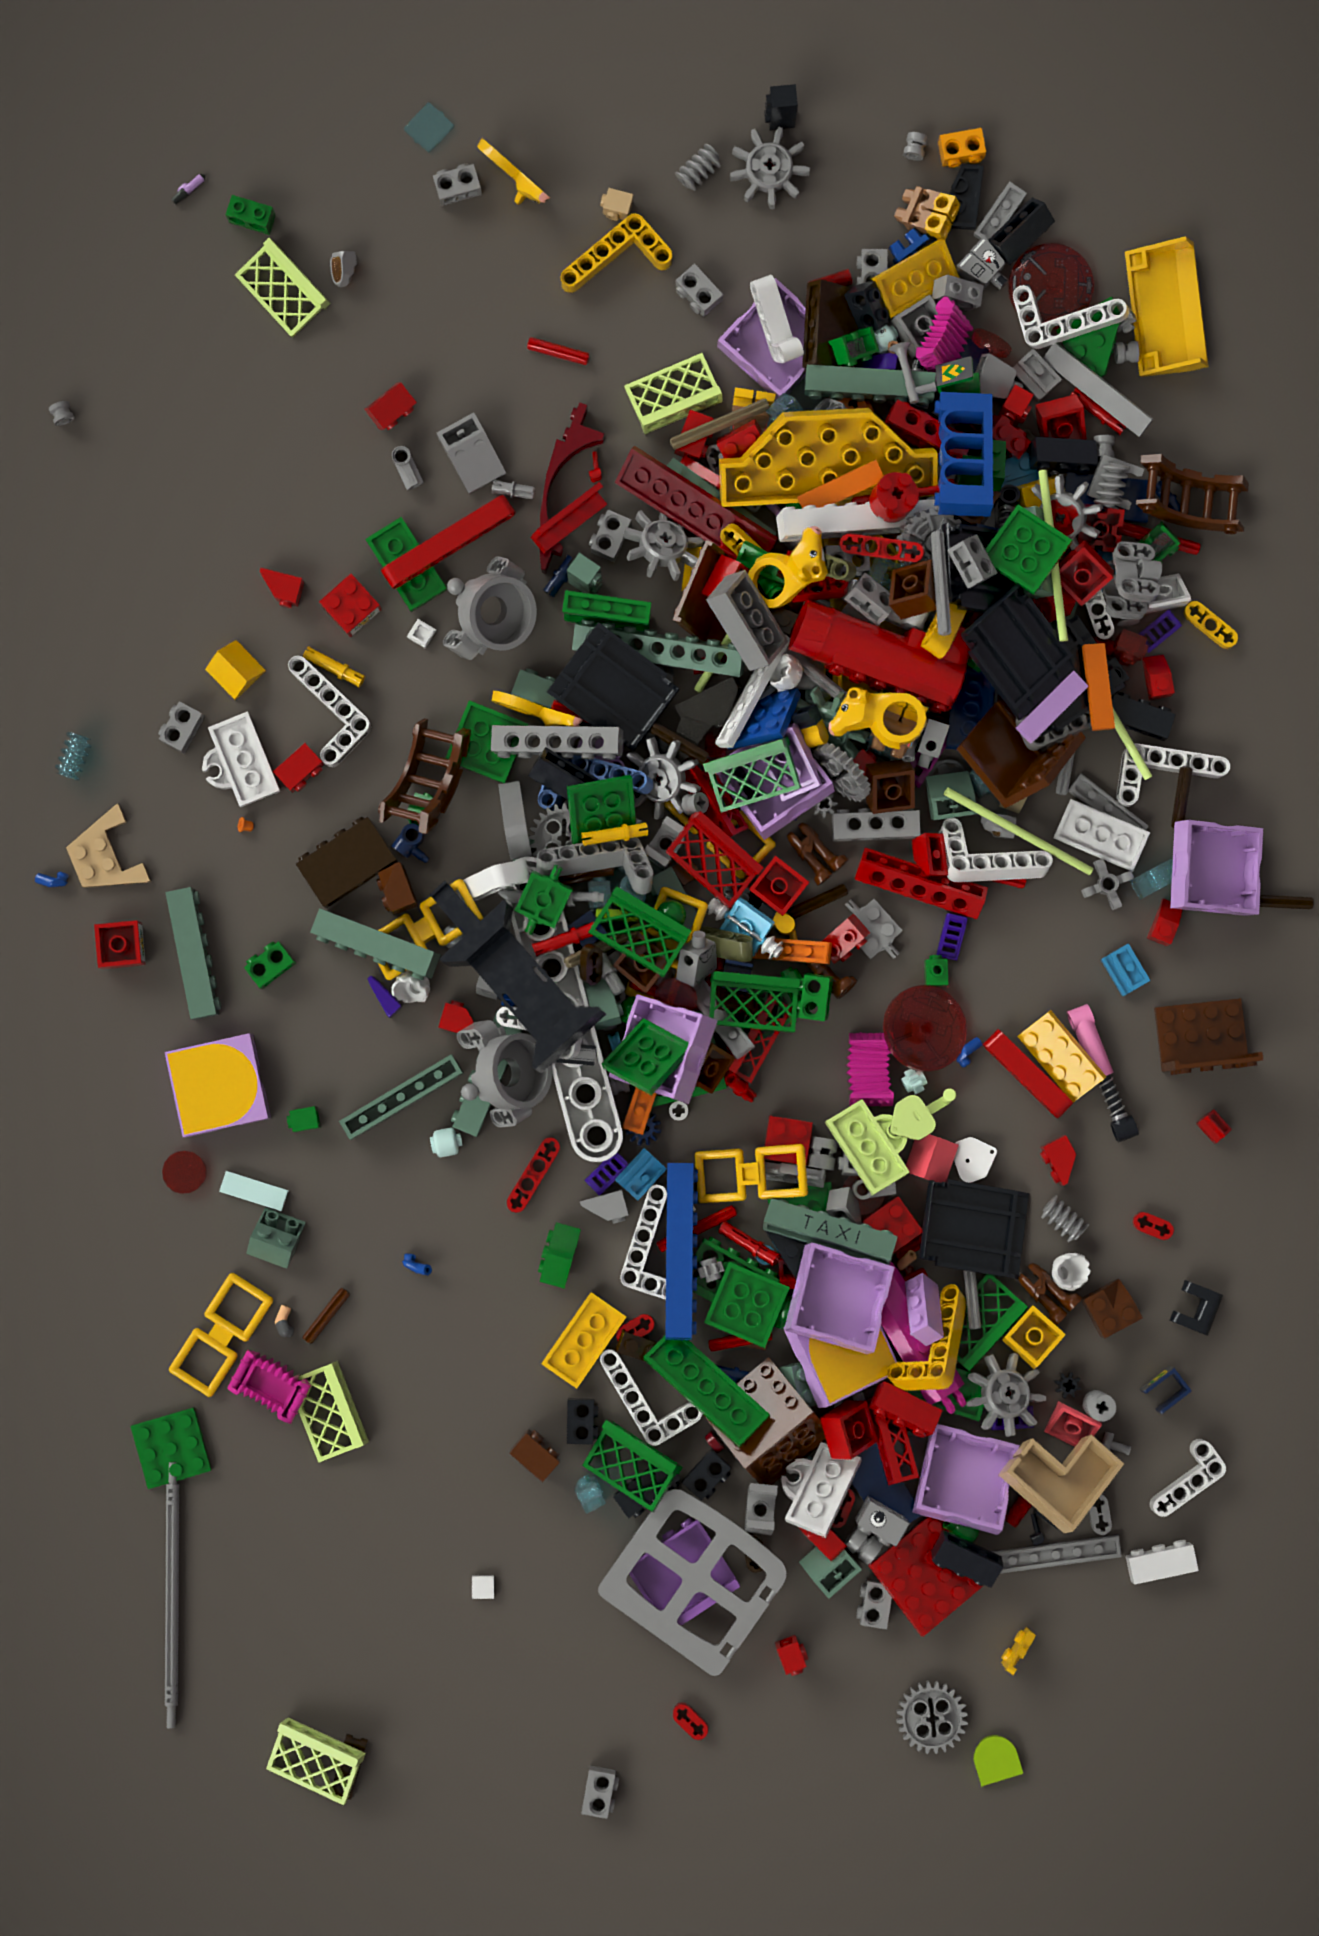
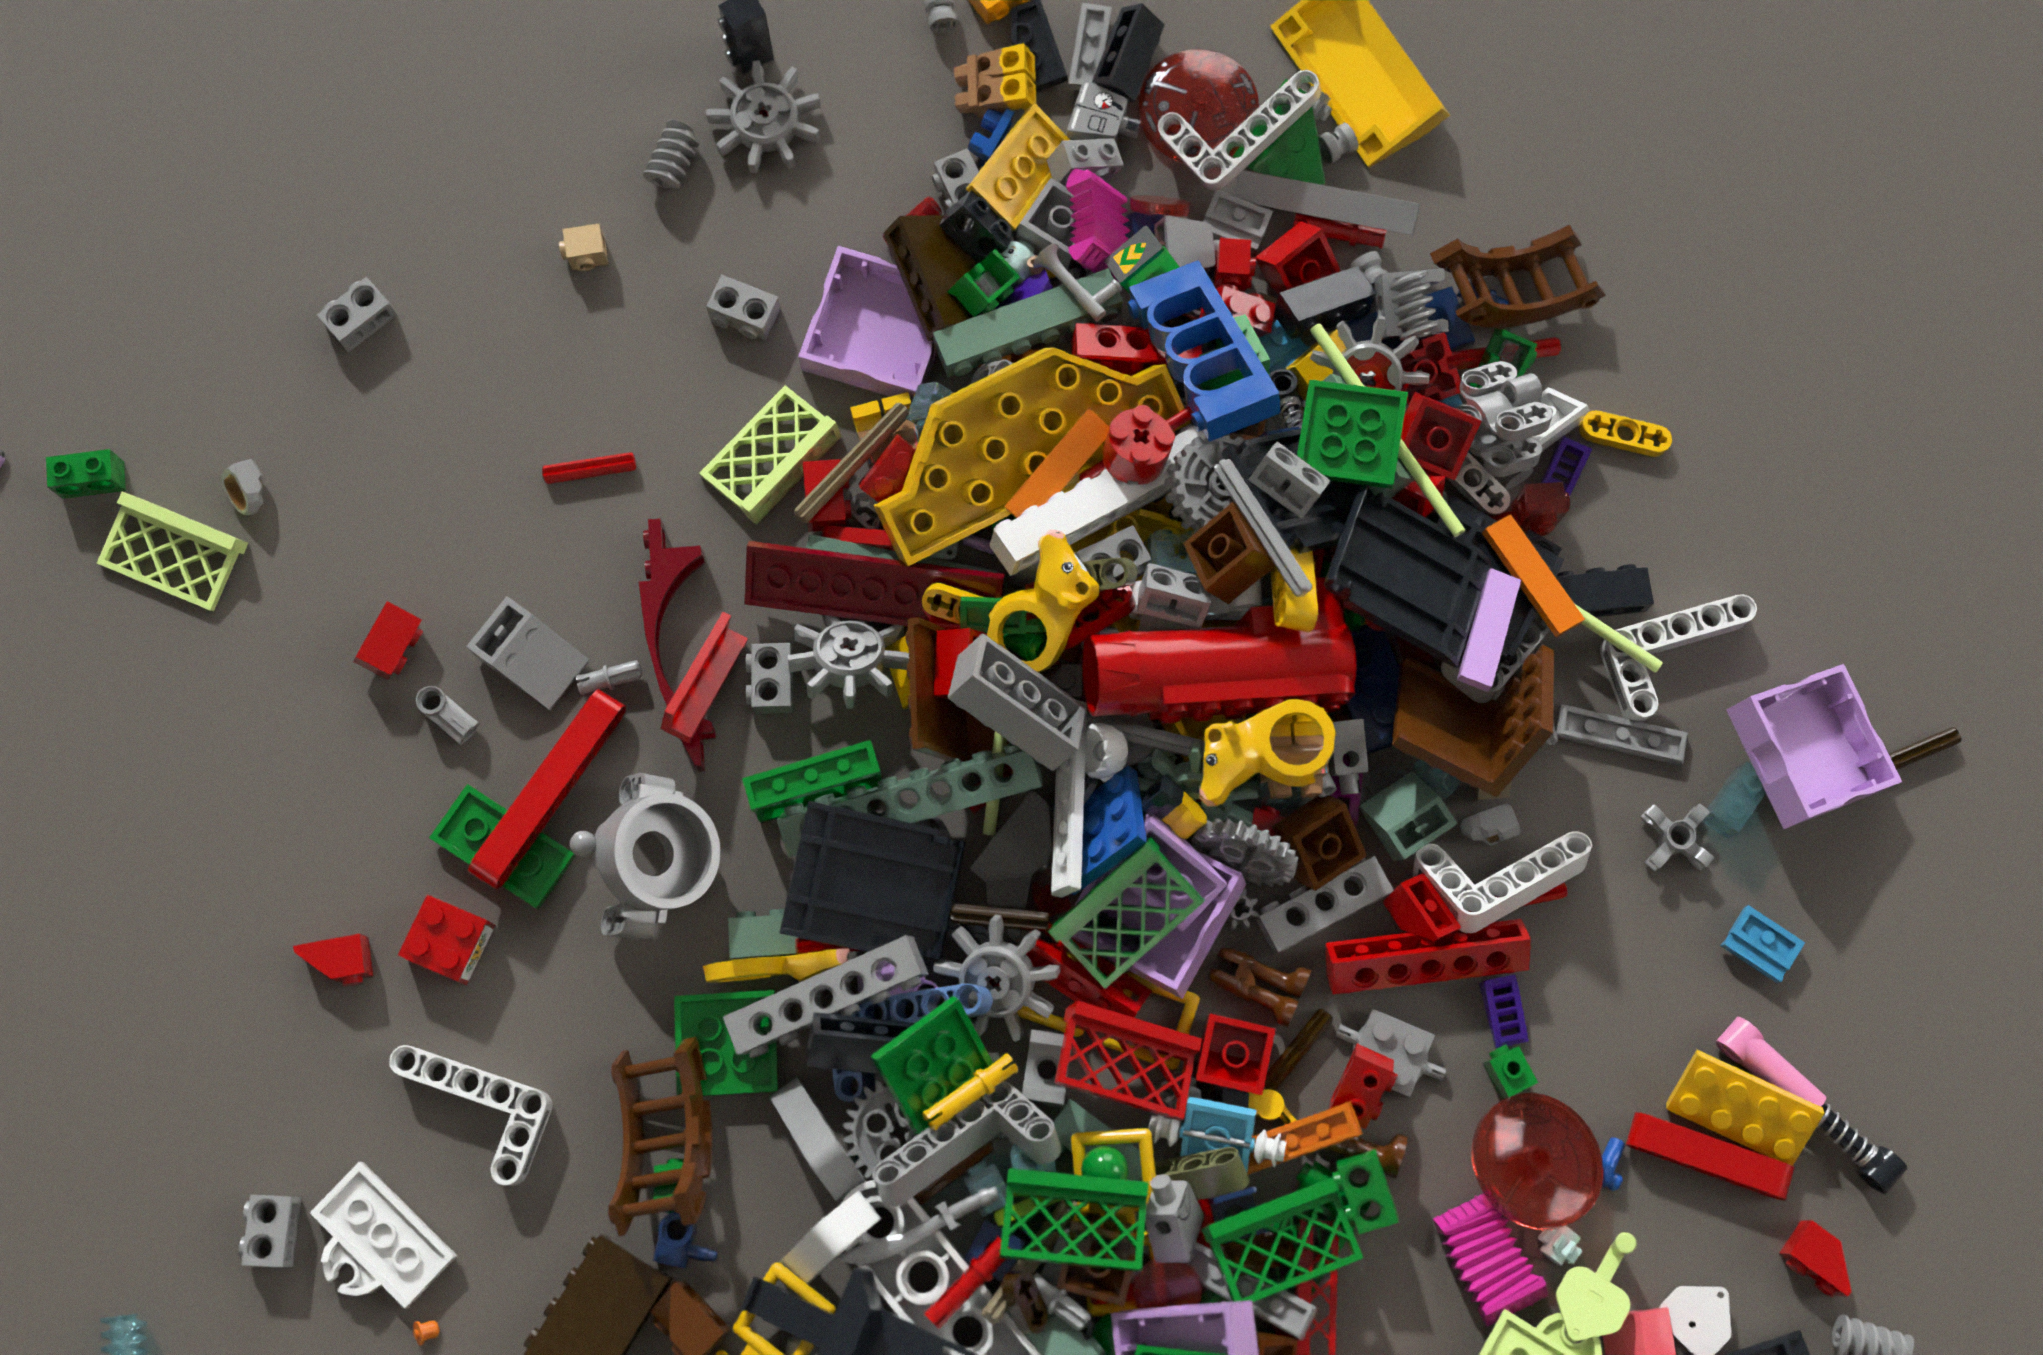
camera: 25 degrees left, 10 degrees down
yellow slope [205,640,266,700] -> none
red brick [273,743,325,793] -> none
yellow pin [303,646,366,688] -> none
clear light blue piece [403,102,454,153] -> none
white tile [407,619,437,649] -> none
yellow animal [477,138,550,205] -> none
green plate [514,865,573,935] -> none
dark blue pin [543,555,574,598] -> none
yellow beam [560,213,672,293] -> none
sand green brick [567,553,603,594] -> none
red hand [588,451,602,483] -> none
reddish brown tile [672,859,701,886] -> none
light grey wheel [681,792,709,815] -> none
white beam [750,274,804,363] -> none
red beam [839,534,925,562] -> none
yellowish green piece [944,787,1093,875] -> none
white tile [1053,798,1150,872] -> none
red beam [1132,1212,1174,1240] -> none
red slope [1142,654,1175,700] -> none
red slope [1147,898,1182,946] -> none
reddish brown bracket [1154,998,1263,1075] -> none
dark brown axle [1171,766,1193,828] -> none
red piece [1196,1109,1232,1144] -> none

